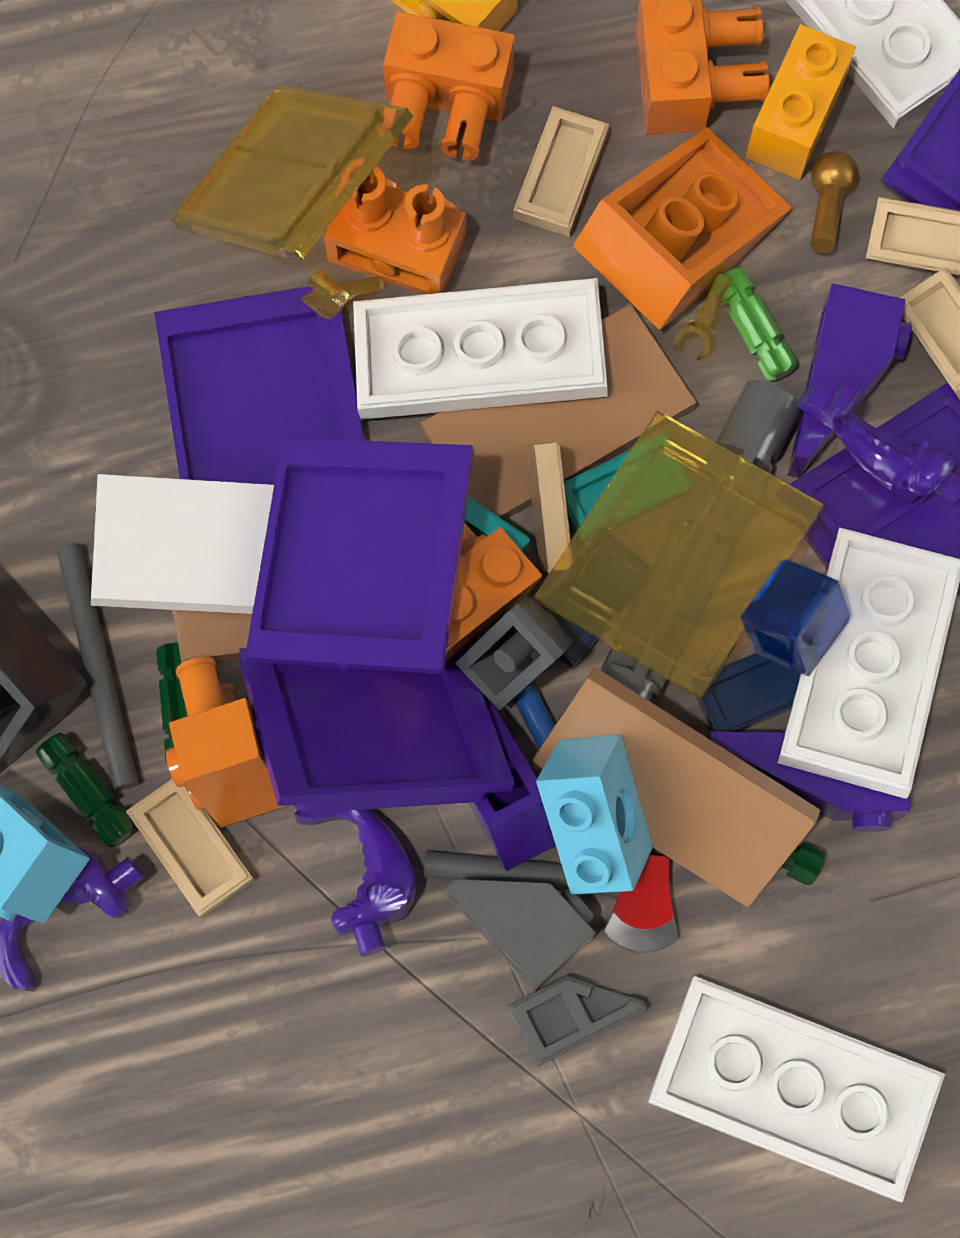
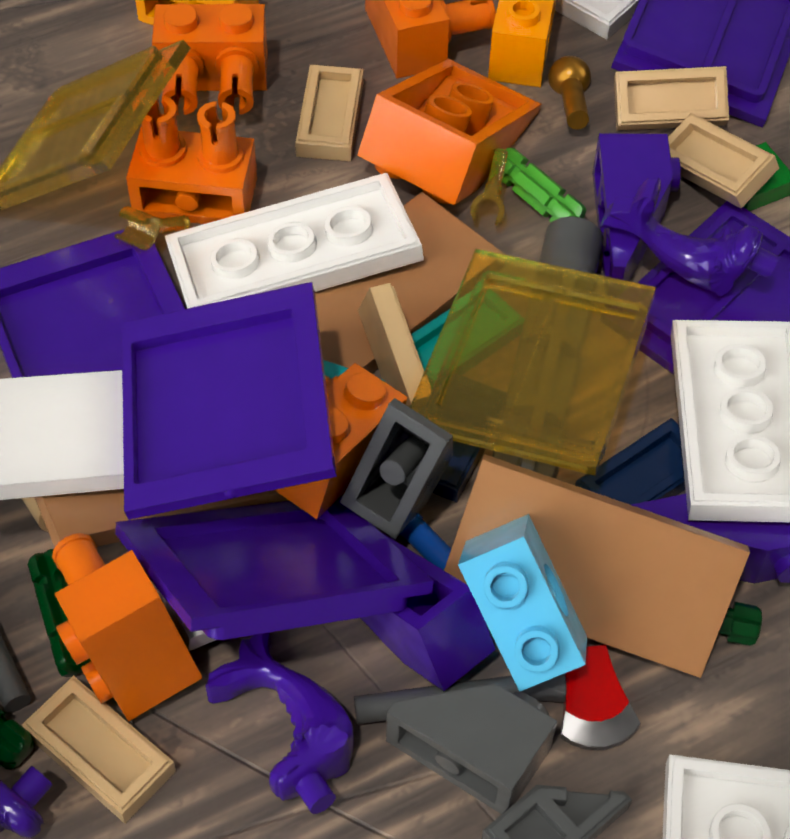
camera: 15 degrees left, 20 degrees down
clear blue panel [740,560,850,677] -> none

